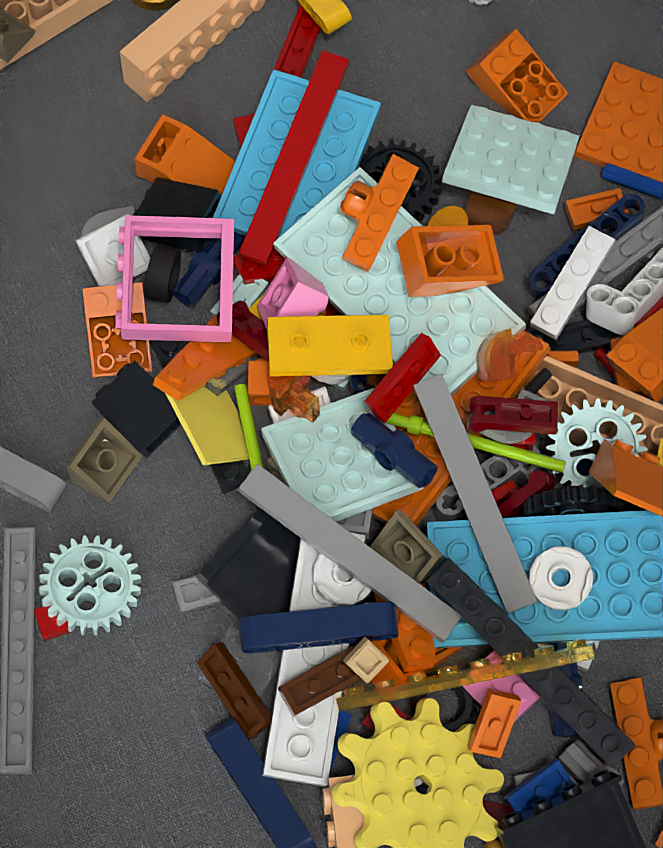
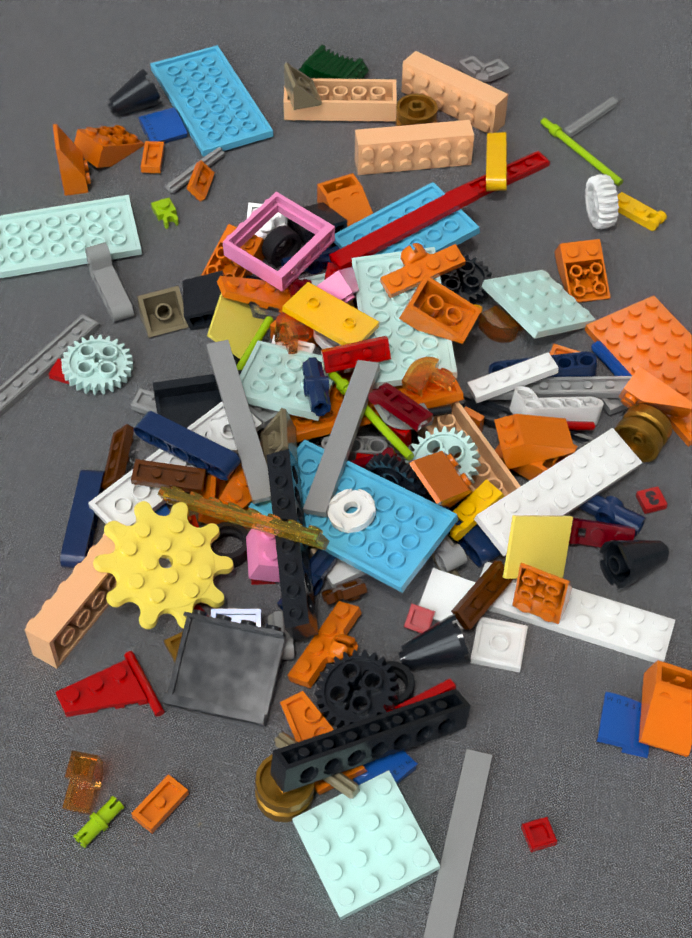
camera: 40 degrees right, 15 degrees down
tan tile [343,637,390,684] -> none
orange plate [468,689,522,758] -> none
none -> reddish brown plate [321,578,367,605]

